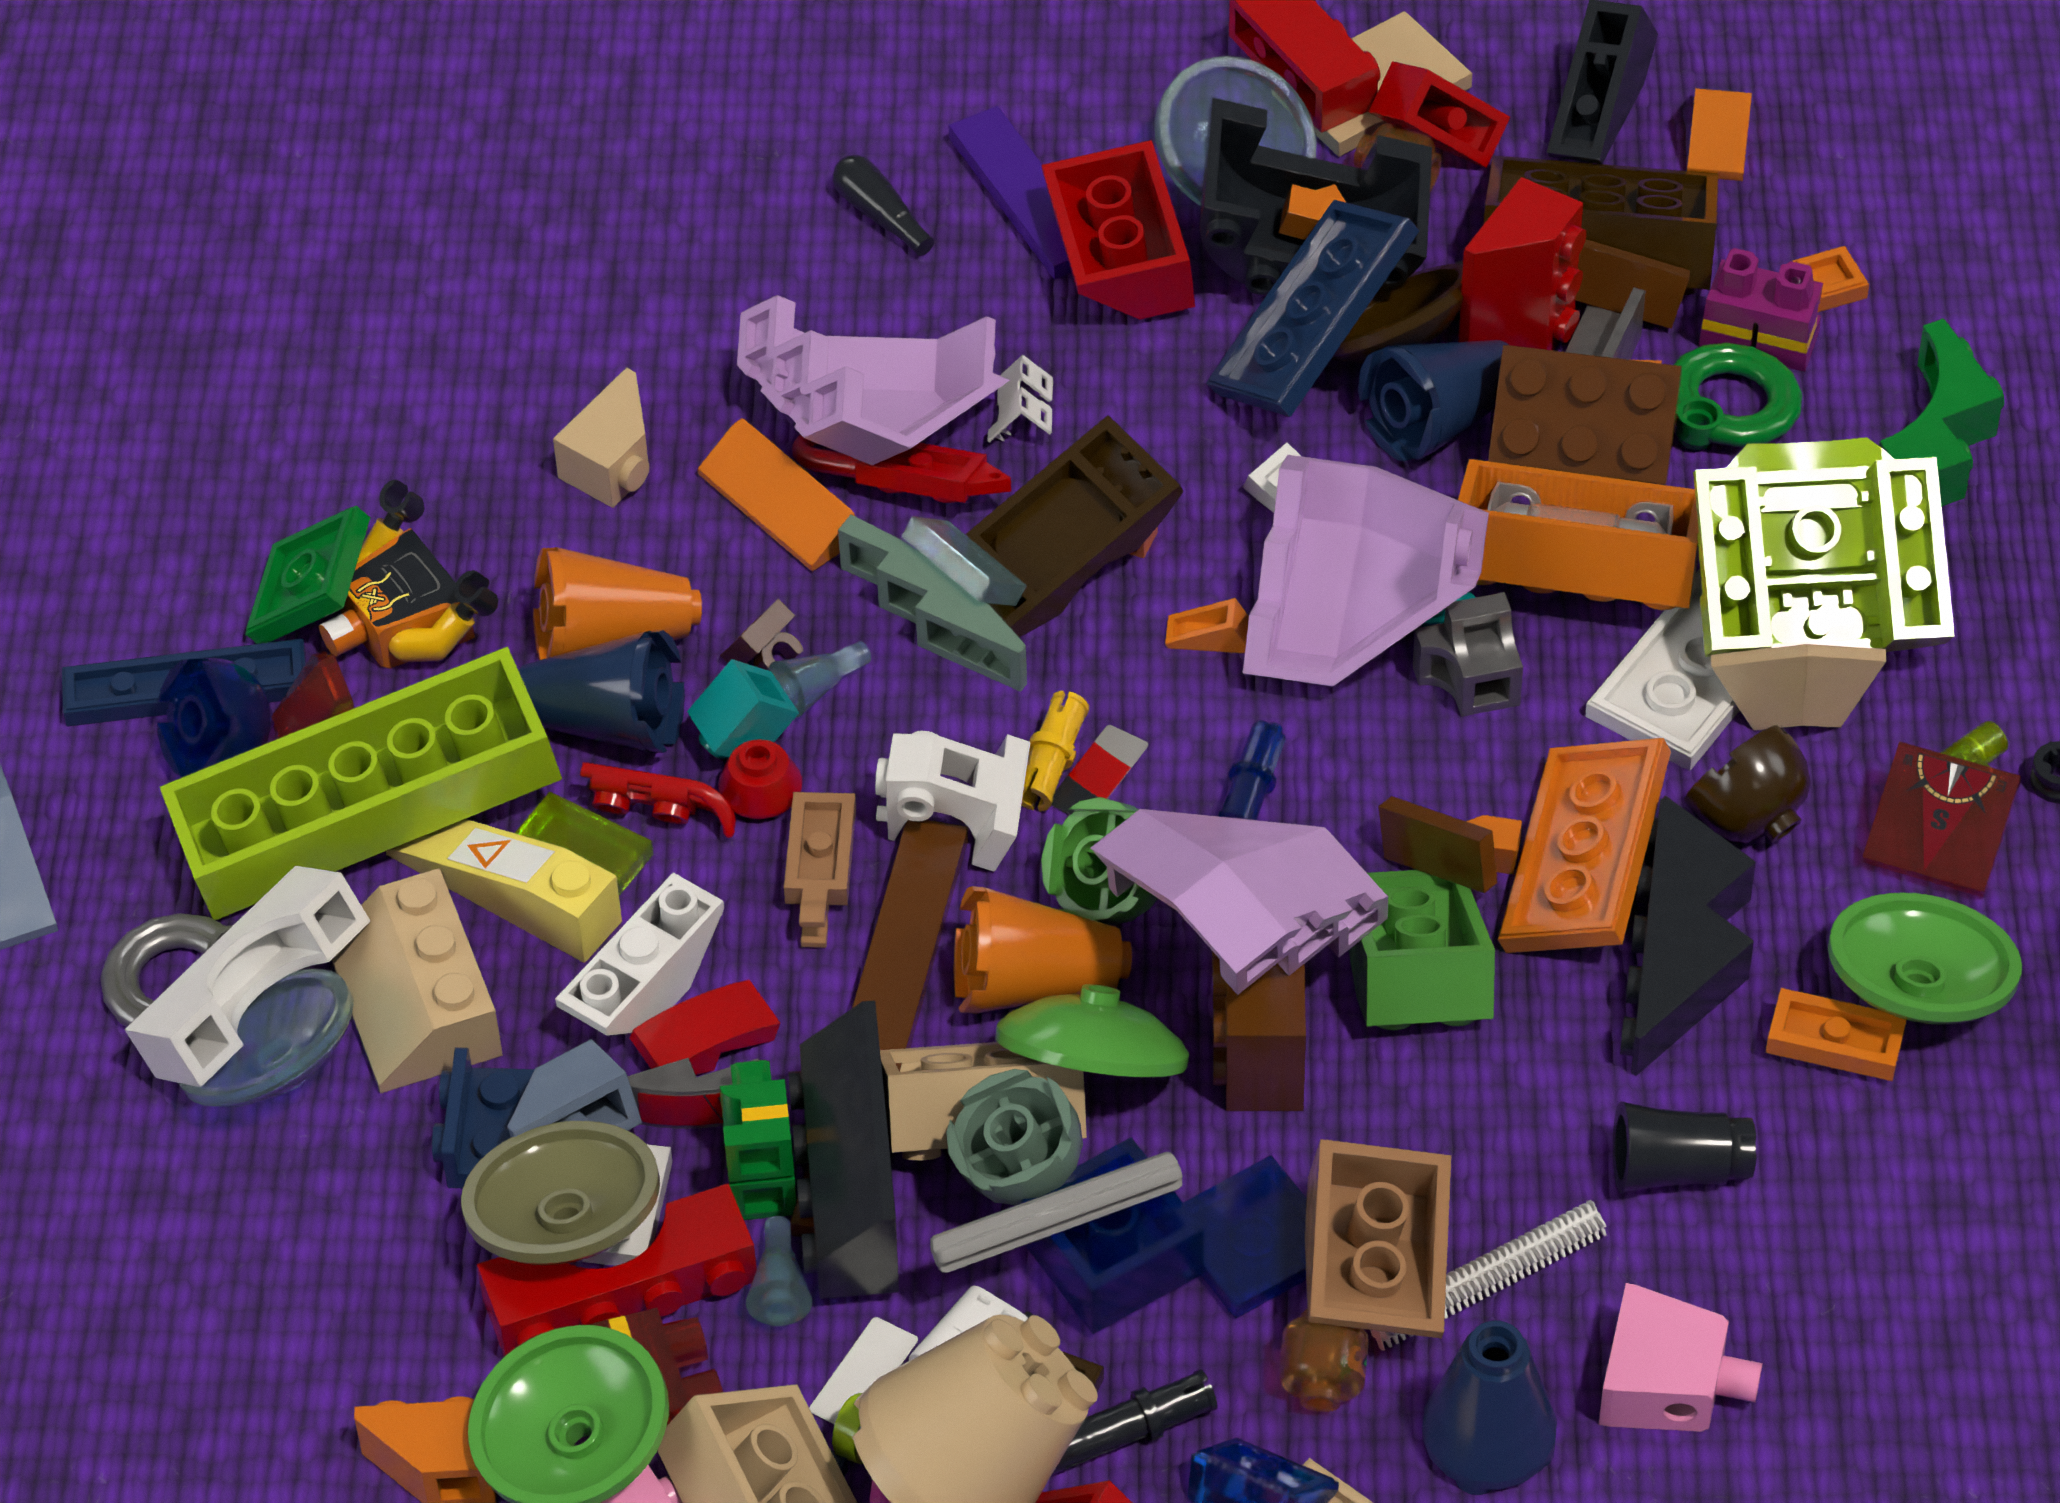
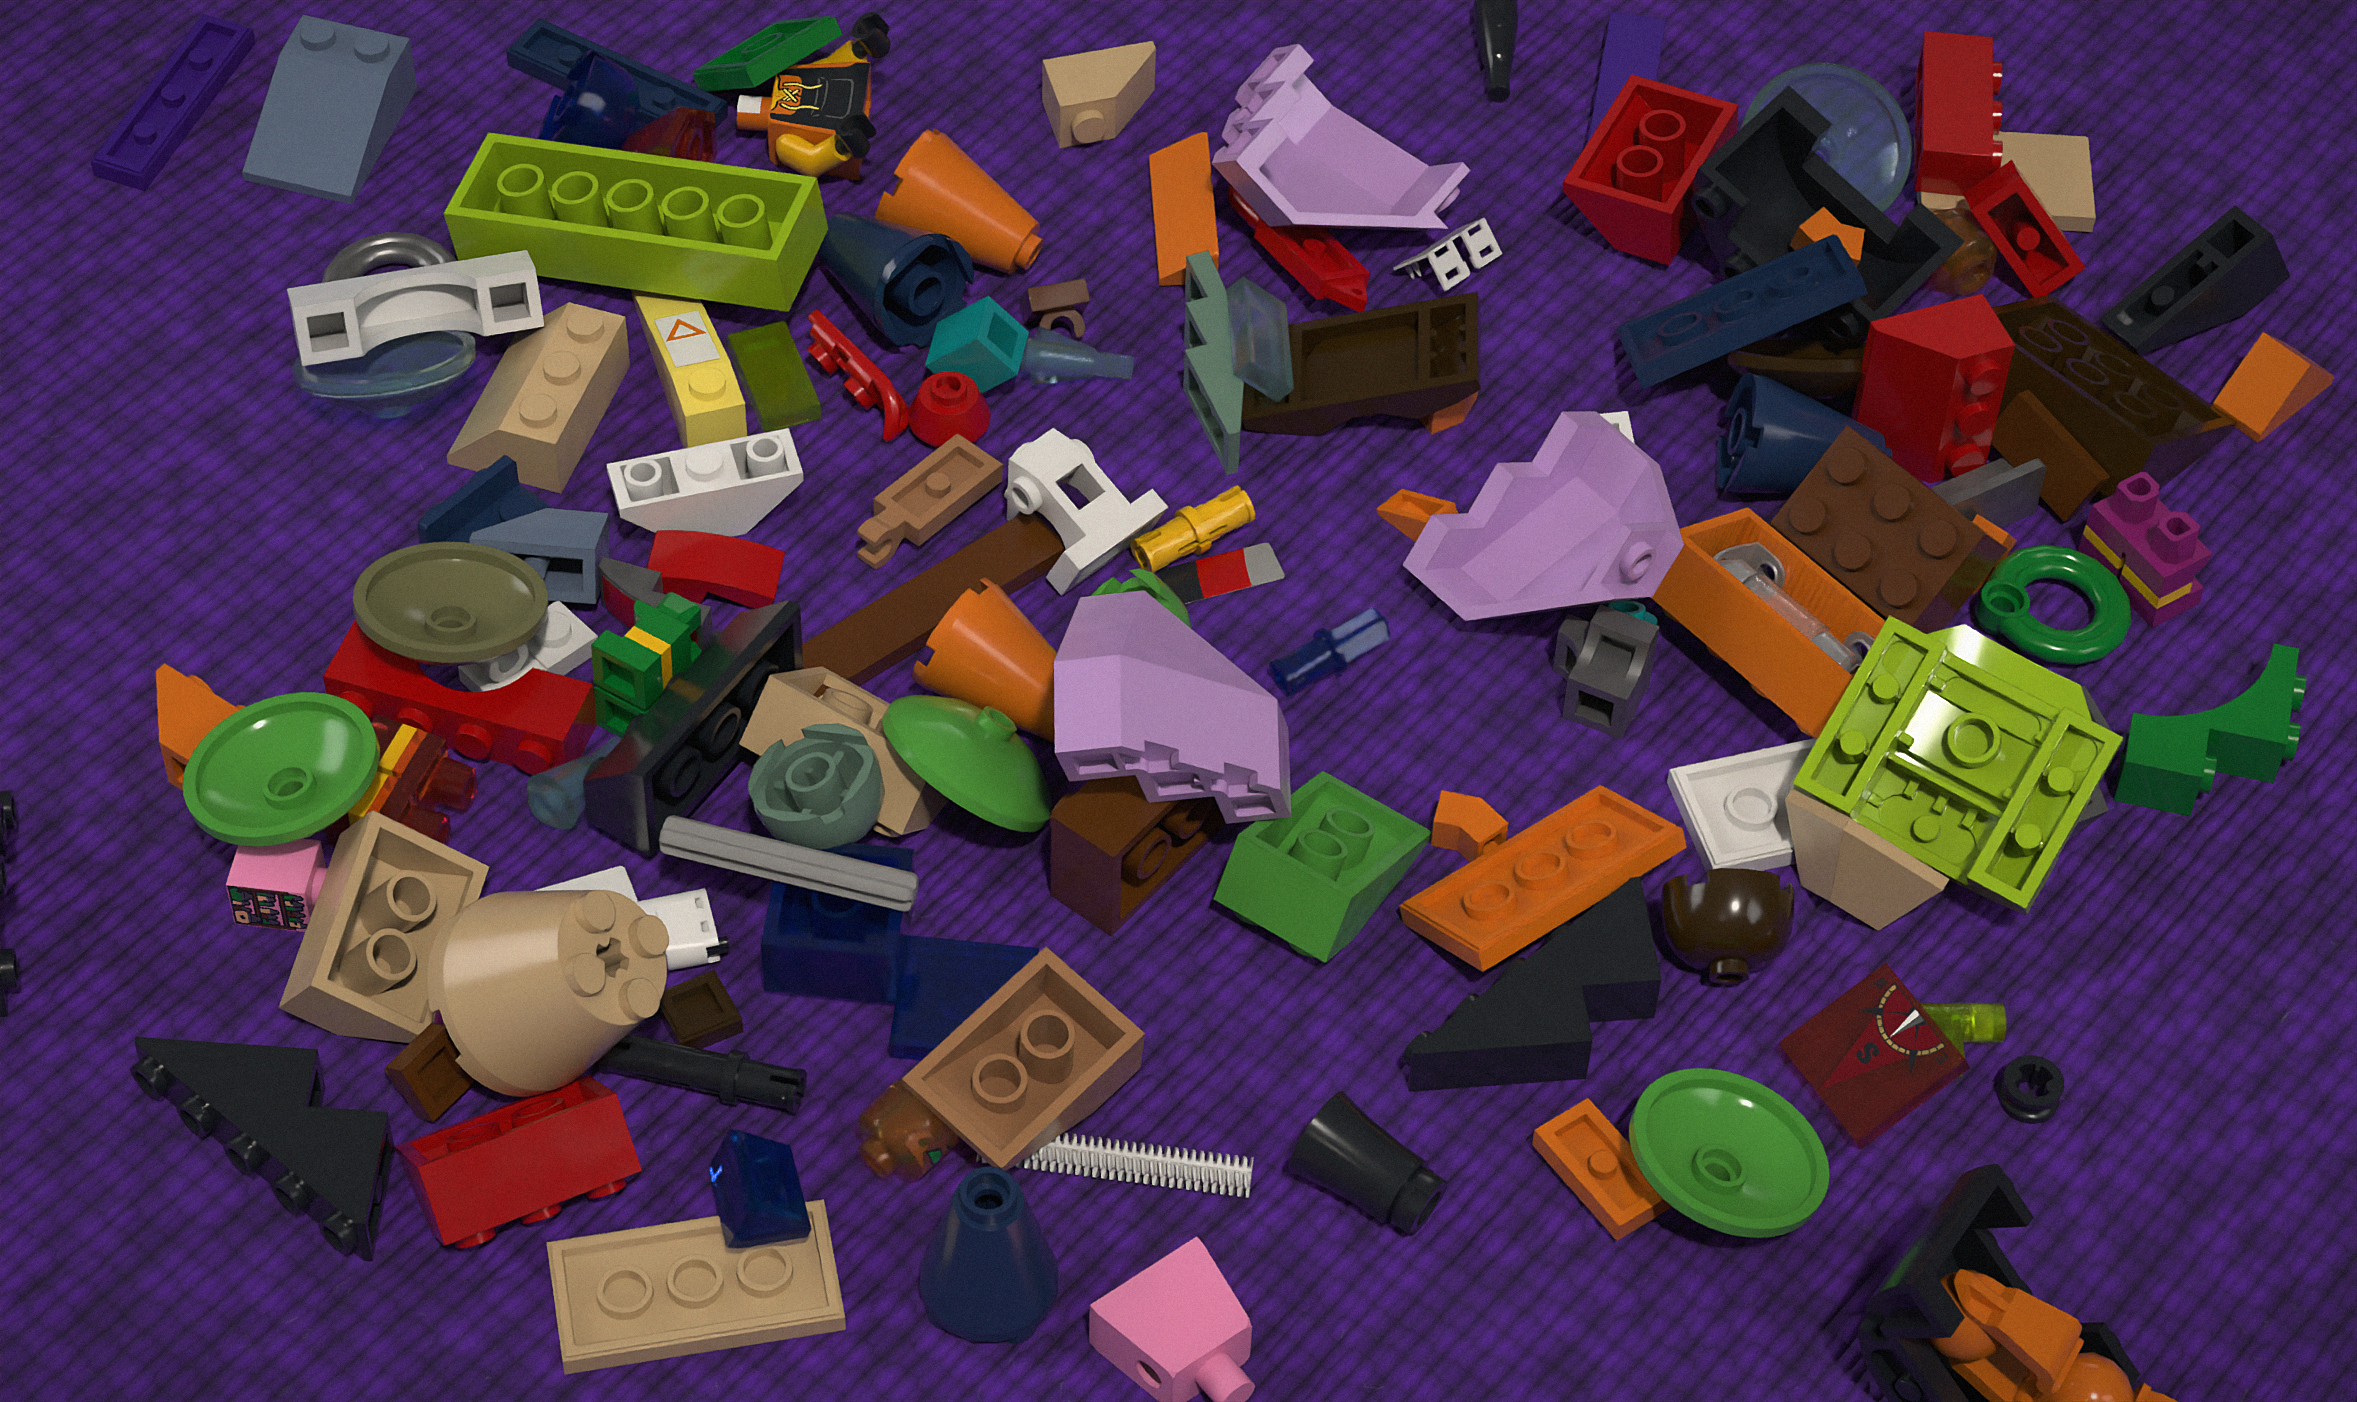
camera: 35 degrees right, 0 degrees up
reddish brown tile [1378,796,1498,893] -> none
orange tile [1792,246,1869,312] -> none

